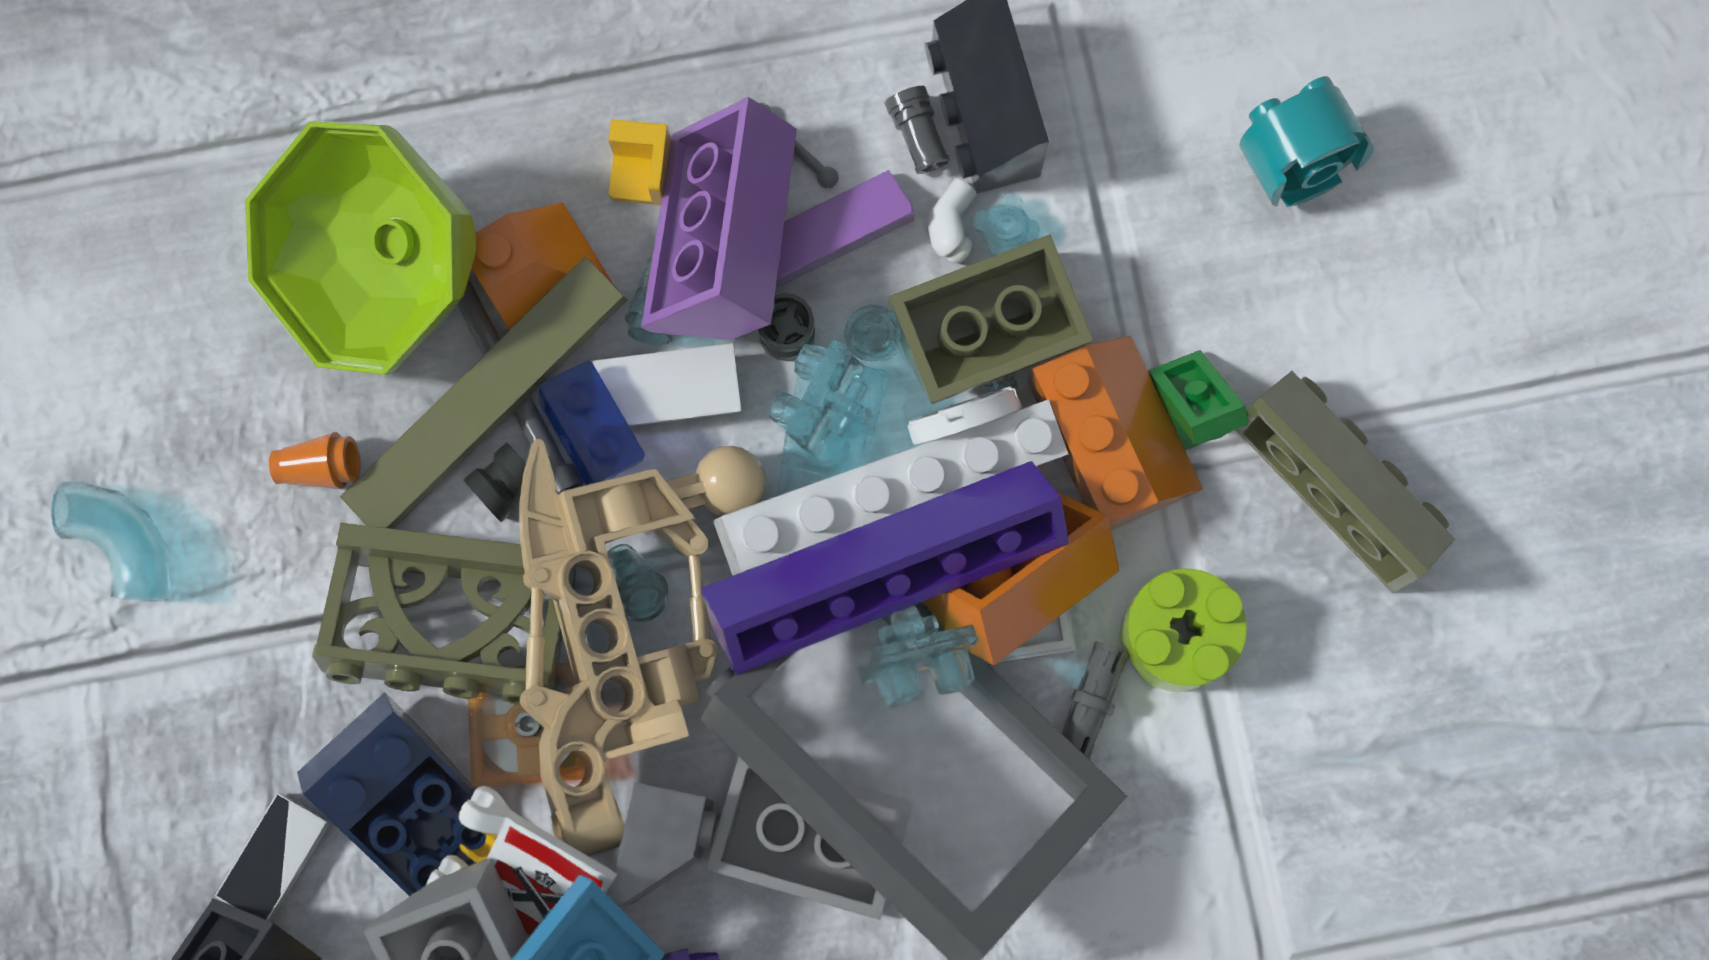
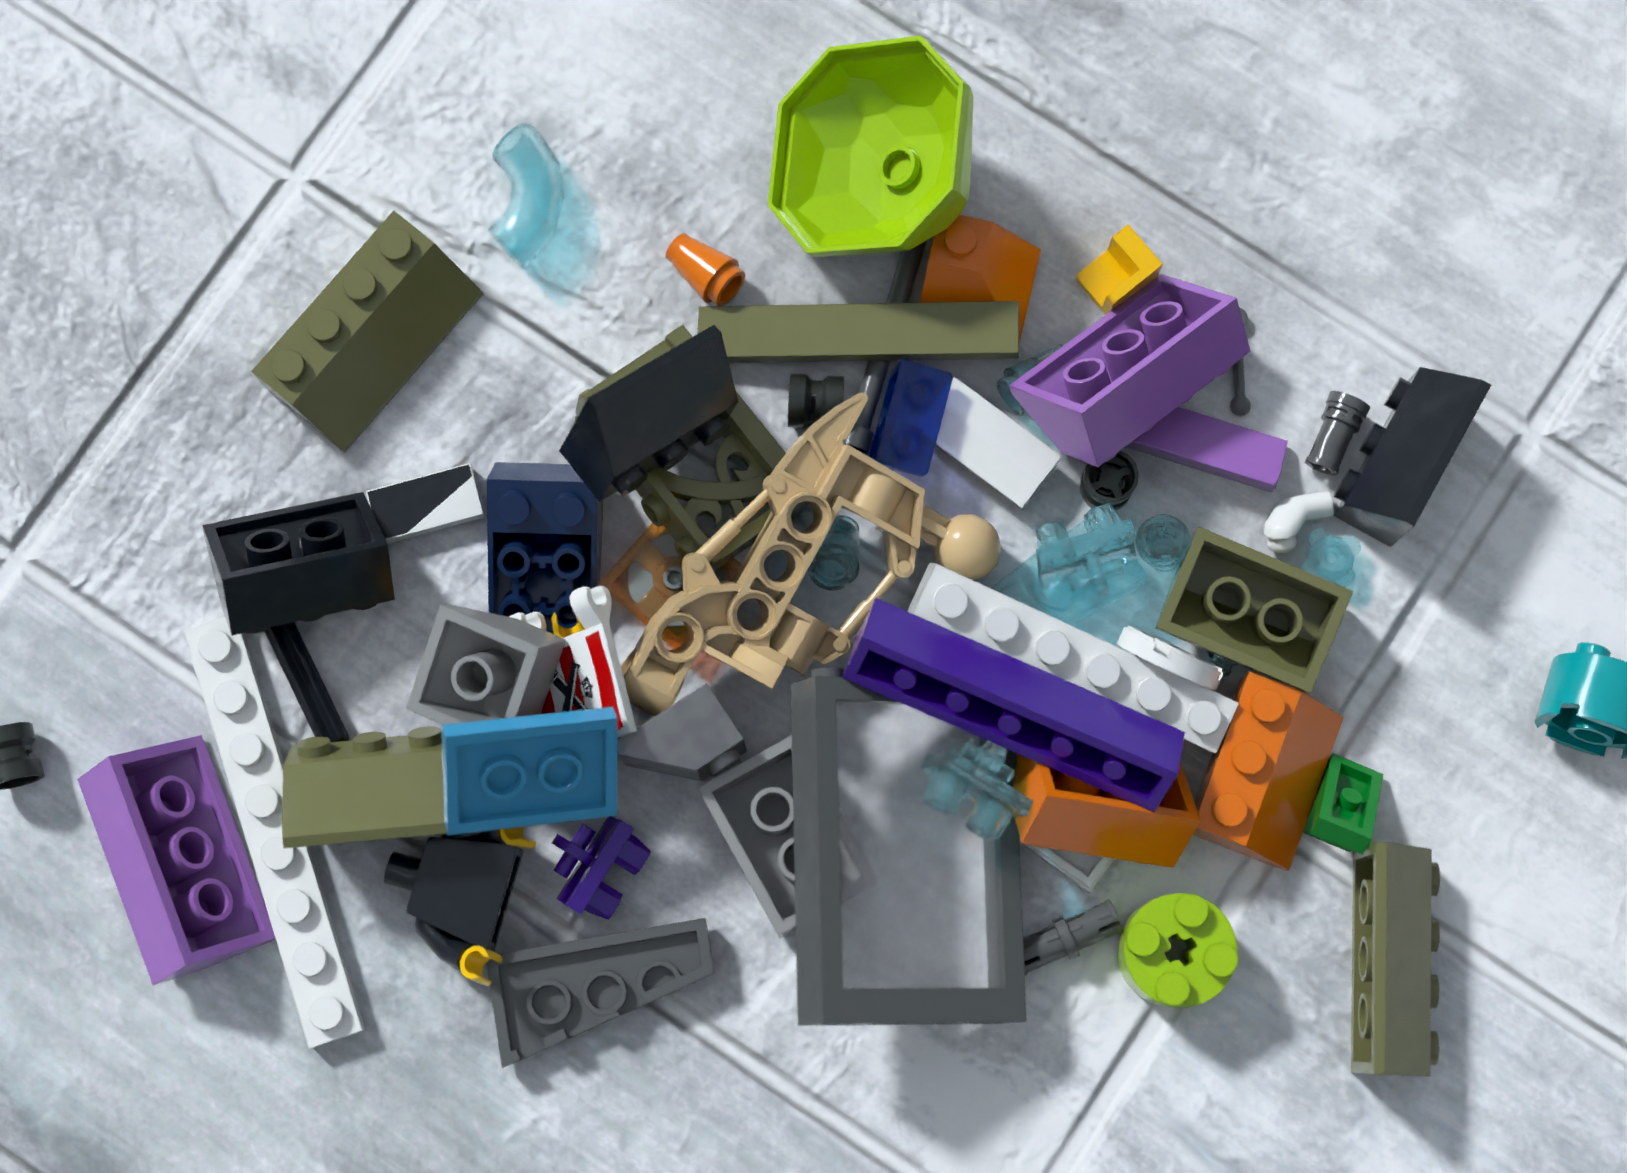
camera: 45 degrees right, 0 degrees up
none -> olive slope [251,210,483,453]
none -> black slope [559,324,738,502]

